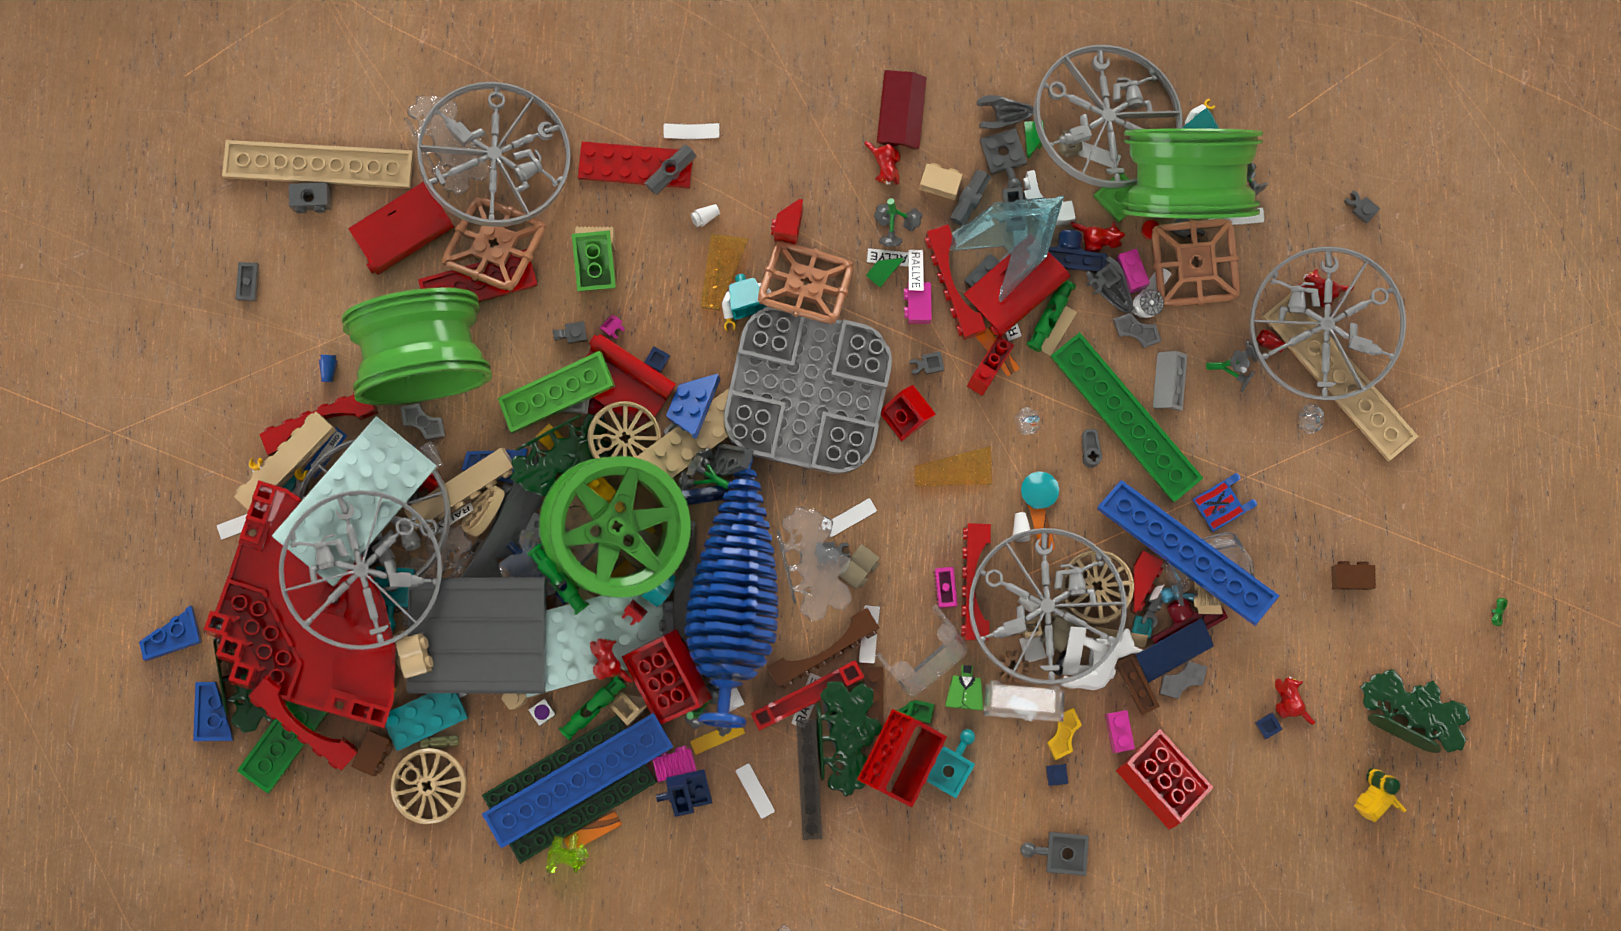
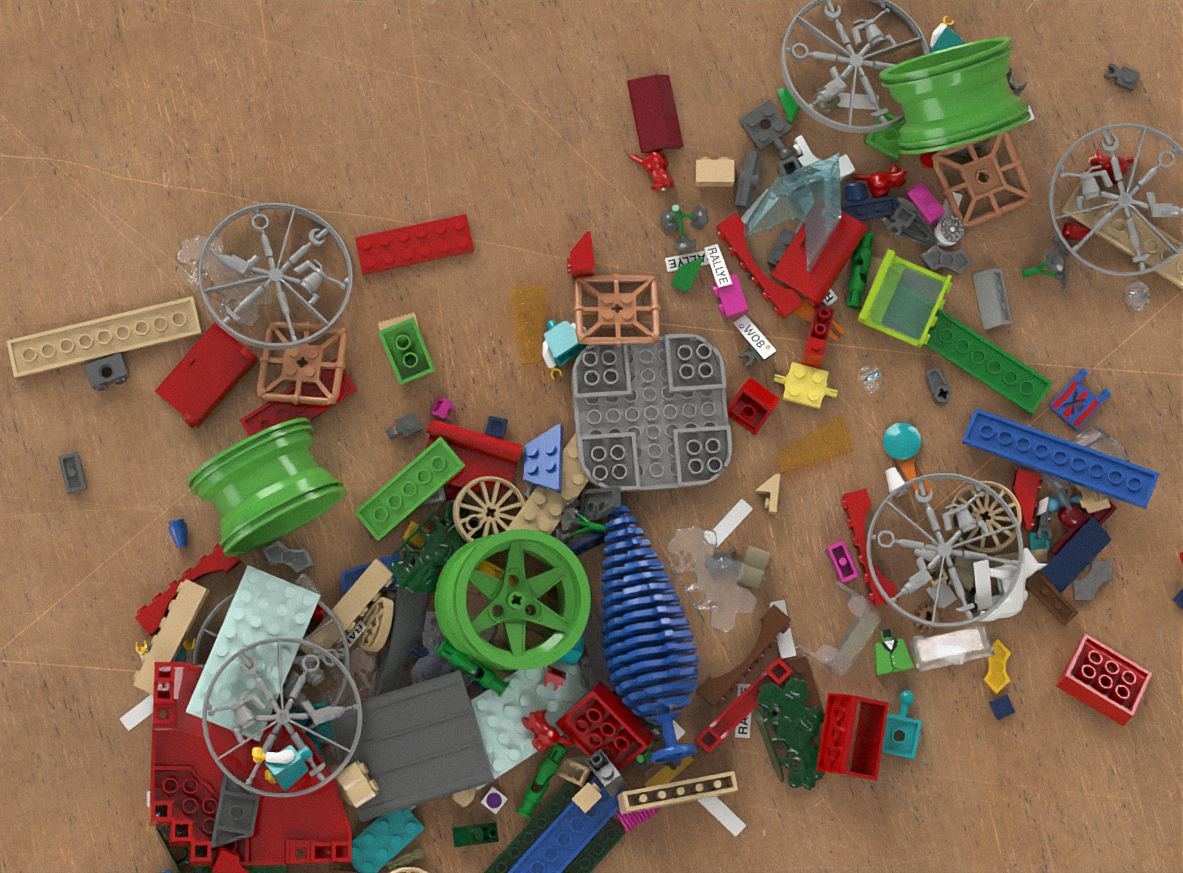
camera: 20 degrees left, 0 degrees up
blue wing [139,605,202,661] -> none
sticker [304,427,347,478] -> none
dark grey piece [645,144,697,196] -> none
dark blue plate [656,769,712,817] -> none
white sticker [664,123,719,139] -> none
white cone [691,204,720,227] -> none
clear smoke brick [796,719,822,840] -> none
green slope [896,700,936,724] -> none
dark grey animal [976,95,1034,129] -> none
dark grey plate [1020,832,1089,876] -> none
dark pink brick [1104,710,1135,753] -> none
none -> dark grey wing [211,774,260,848]
none -> teal torso [252,745,313,791]
none -> dark green slope [452,822,499,847]
none -> tan brick [572,782,602,813]
none -> dark grey slope [585,749,627,797]
none -> tan brick [617,771,738,815]
none -> white sticker [733,315,776,359]
none -> tan slope [754,474,780,514]
none -> light yellow plate [773,362,838,409]
none -> clear light blue panel [857,249,953,348]

